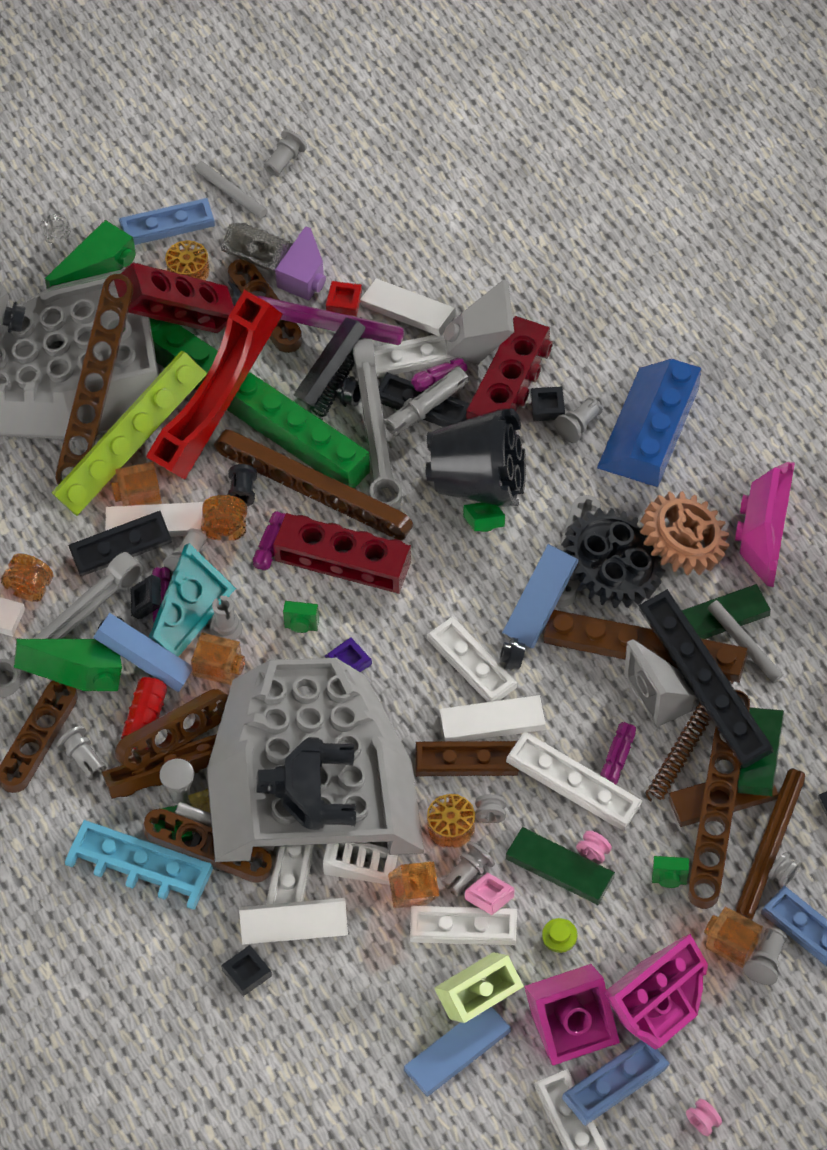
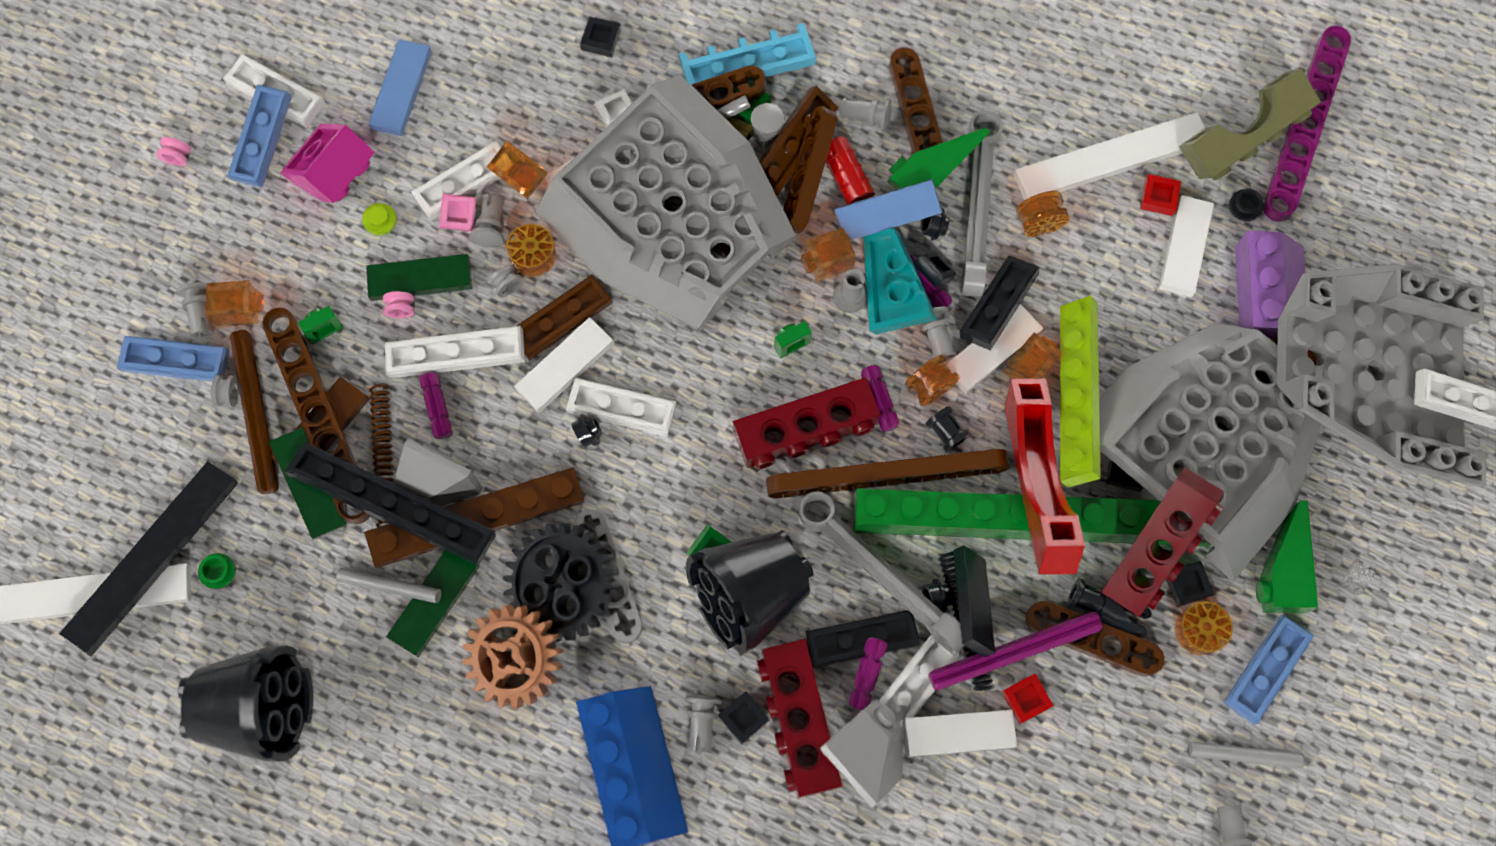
camera: 140 degrees right, 15 degrees up
black plate [2,302,26,333] -> none
reddish brown beam [55,274,133,485] -> none
clear smoke brick [221,223,293,273] -> none
white tile [239,898,348,945] -> none
black connector [256,737,356,830] -> none
medium lavender slope [275,226,326,301] -> none
dark purple tile [325,637,372,672] -> none
light grey pin [384,367,469,436] -> none
yellowish green brick [434,952,524,1023] -> none
medium blue tile [502,544,579,648] -> none
dark pink wedge [604,934,708,1050] -> none
dark pink wedge [735,461,795,587] -> none

